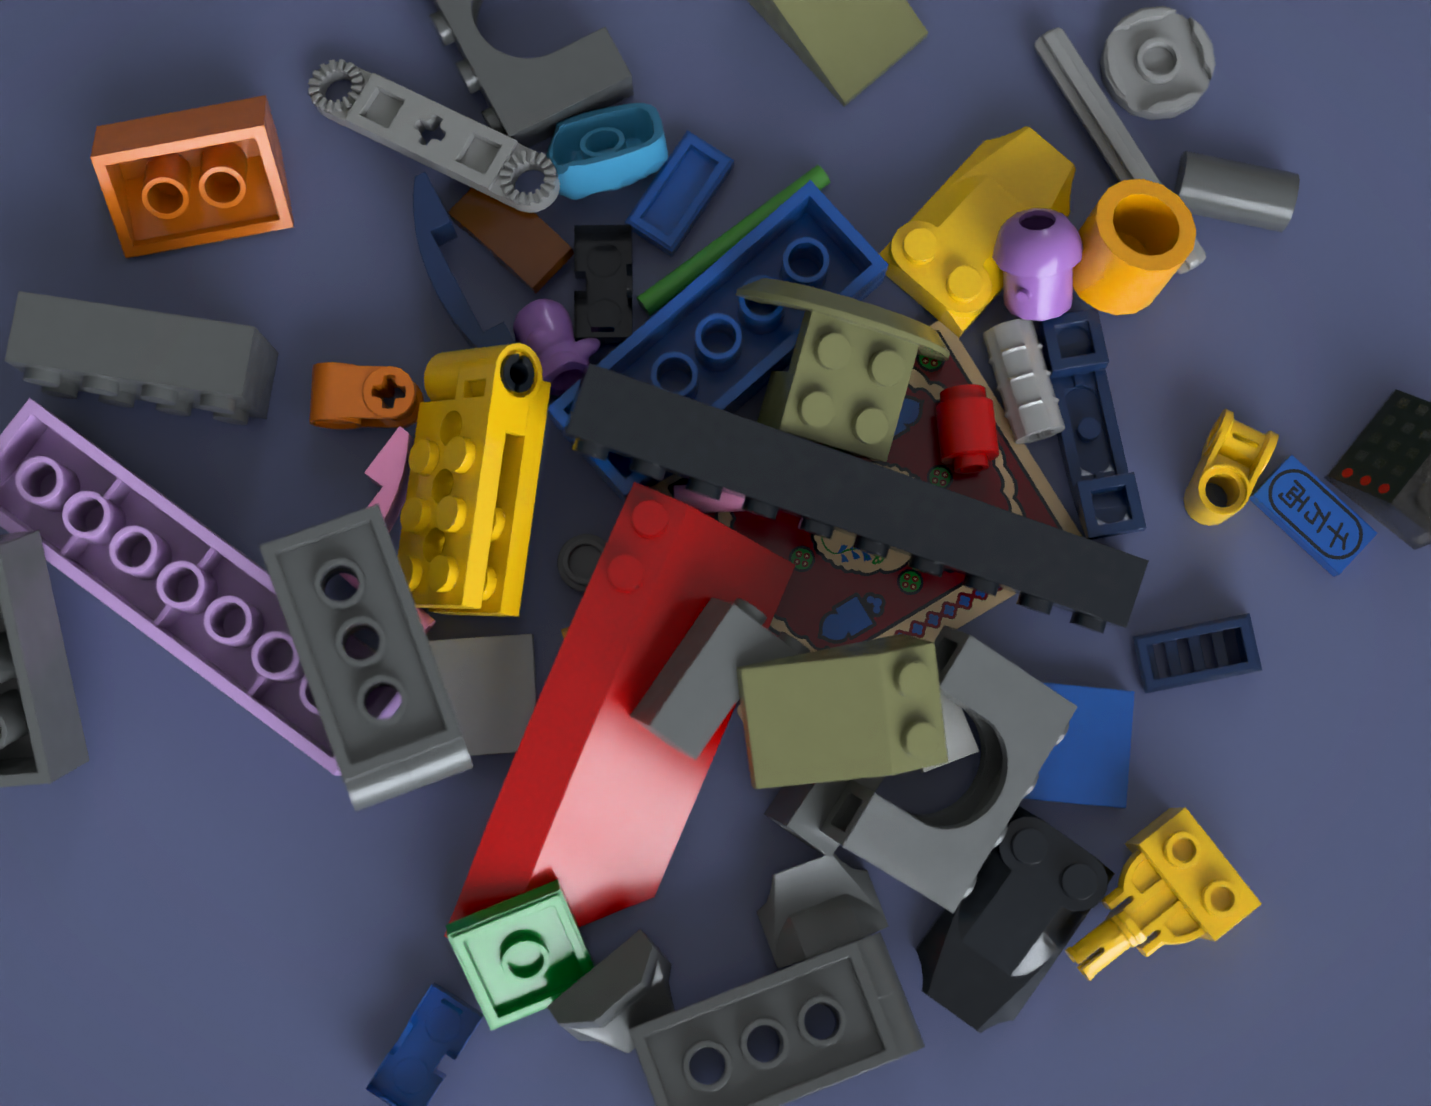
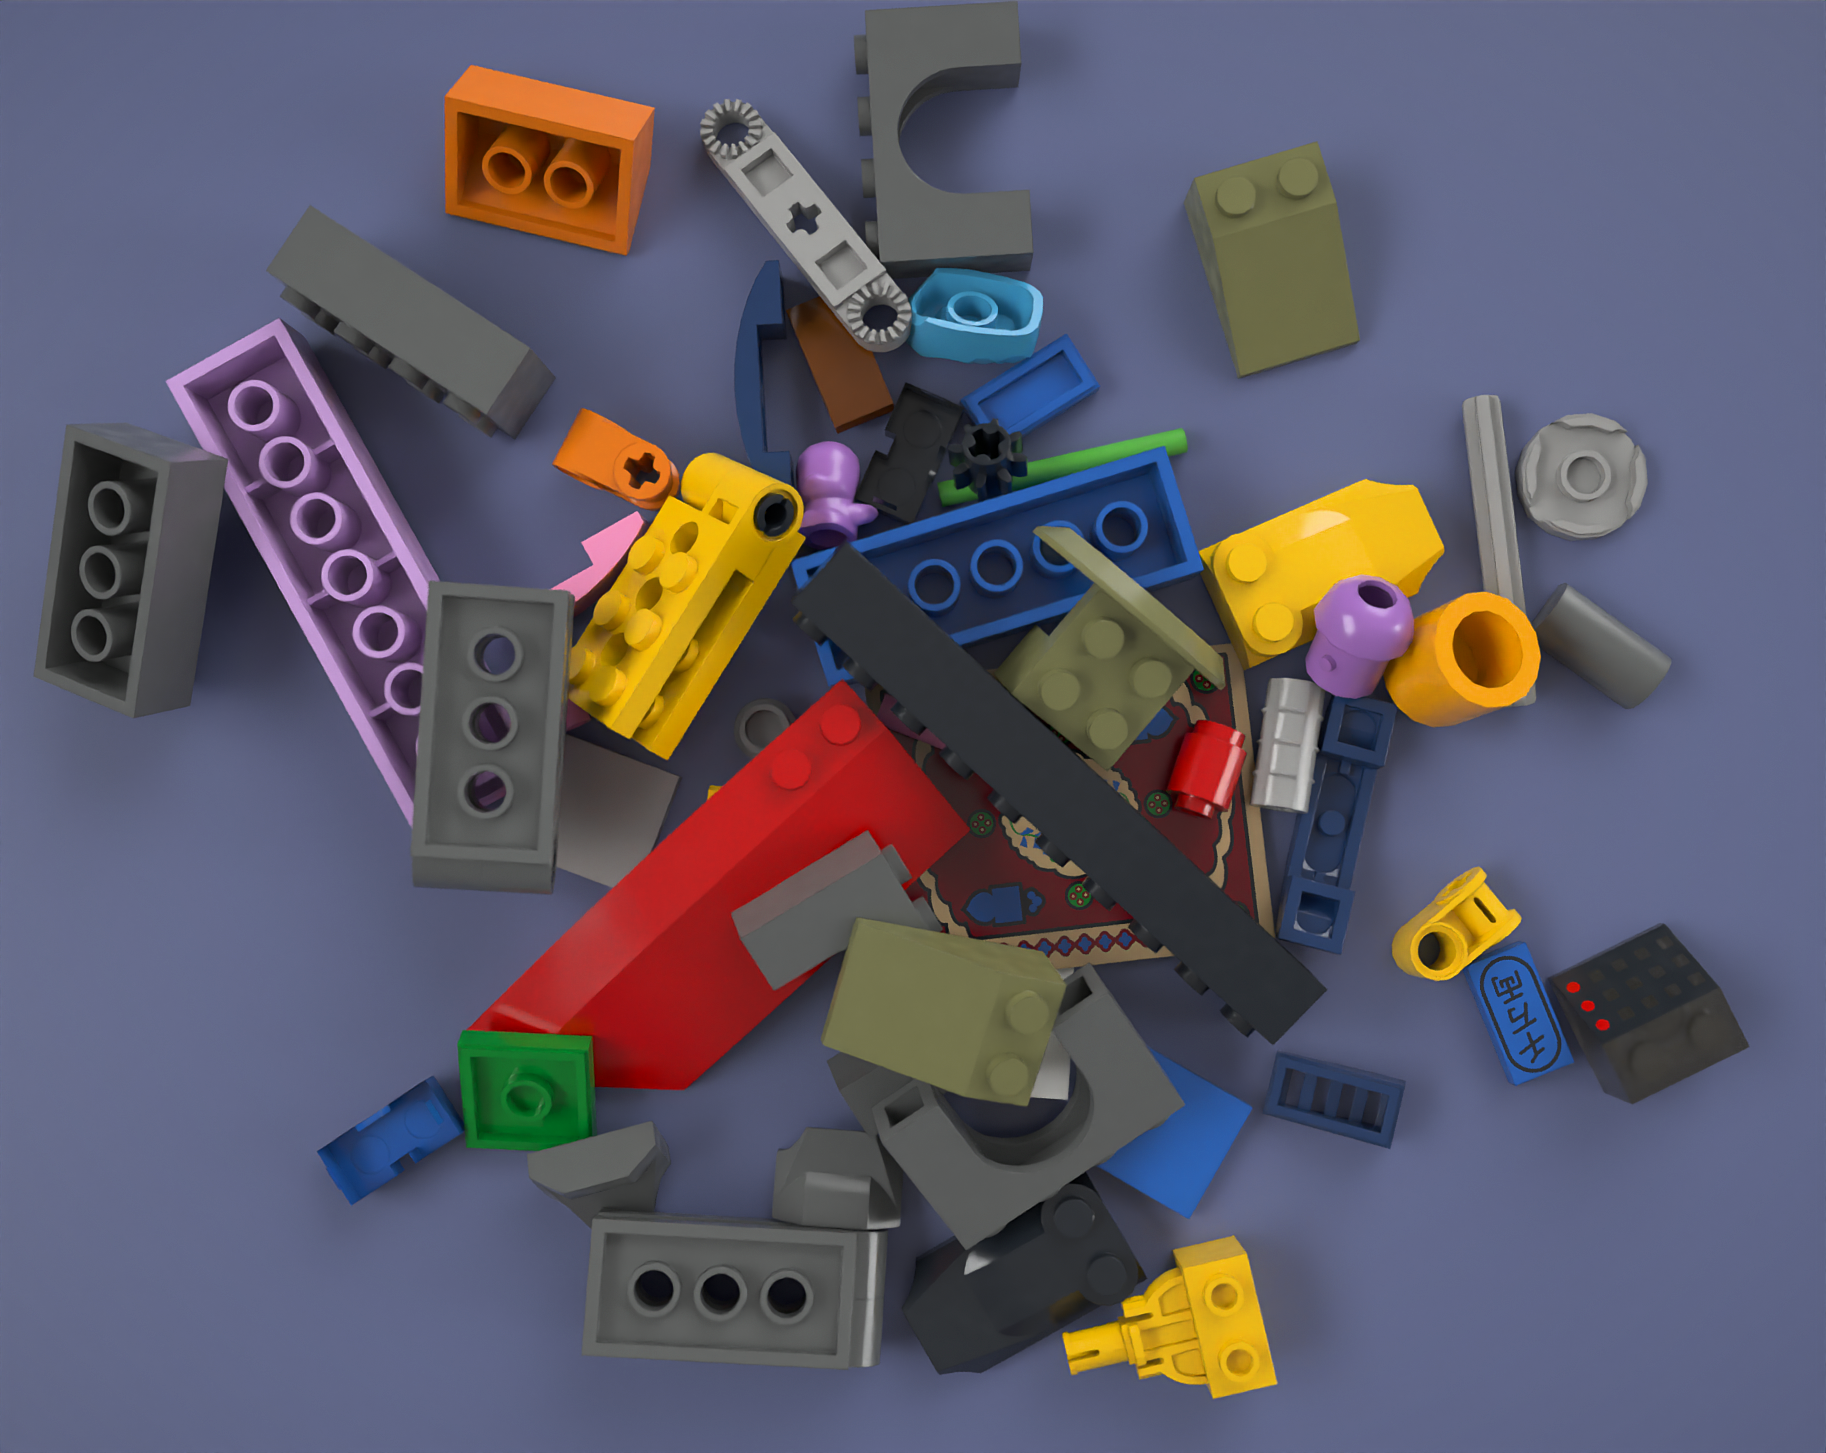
camera: 35 degrees right, 5 degrees up
none -> black gear [948,418,1028,502]

